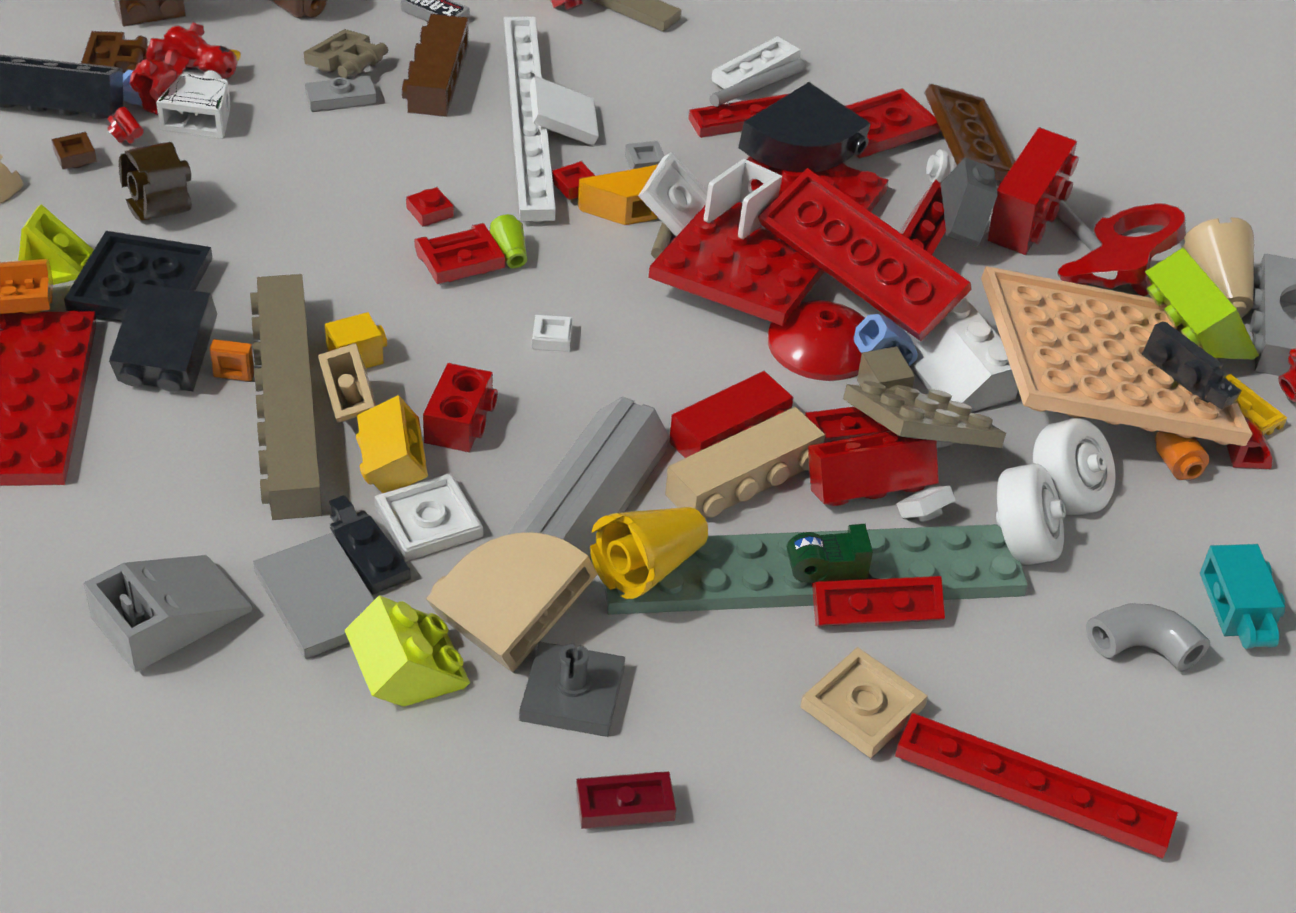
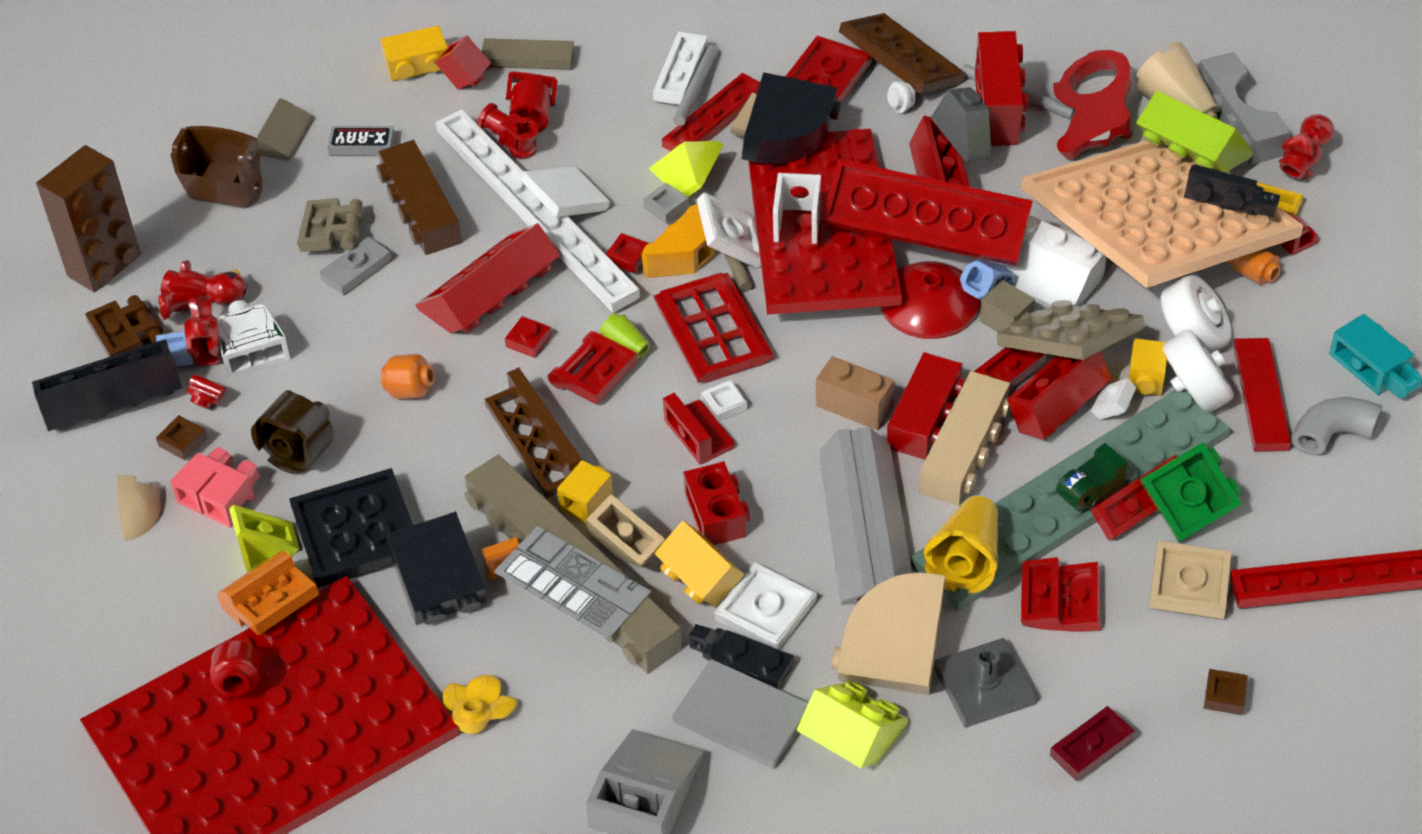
camera: 25 degrees left, 5 degrees up
none -> coral hips [170,447,260,528]
none -> orange head [381,354,435,399]
none -> red slope [415,223,560,333]
none -> yellow plate [443,675,517,734]
none -> red connector [477,103,538,159]
none -> reddish brown fence [484,367,582,498]
none -> light grey sticker [494,526,651,639]
none -> red piece [505,71,558,134]
none -> neon yellow slope [648,141,724,197]
none -> red piece [654,272,773,383]
none -> red panel [663,392,735,465]
none -> medium nougat brick [816,356,894,430]
none -> red slope [1021,557,1101,632]
none -> yellow brick [1128,338,1167,396]
none -> green plate [1139,442,1242,542]
none -> reddish brown plate [1203,669,1248,715]
none -> red tile [1233,338,1291,452]

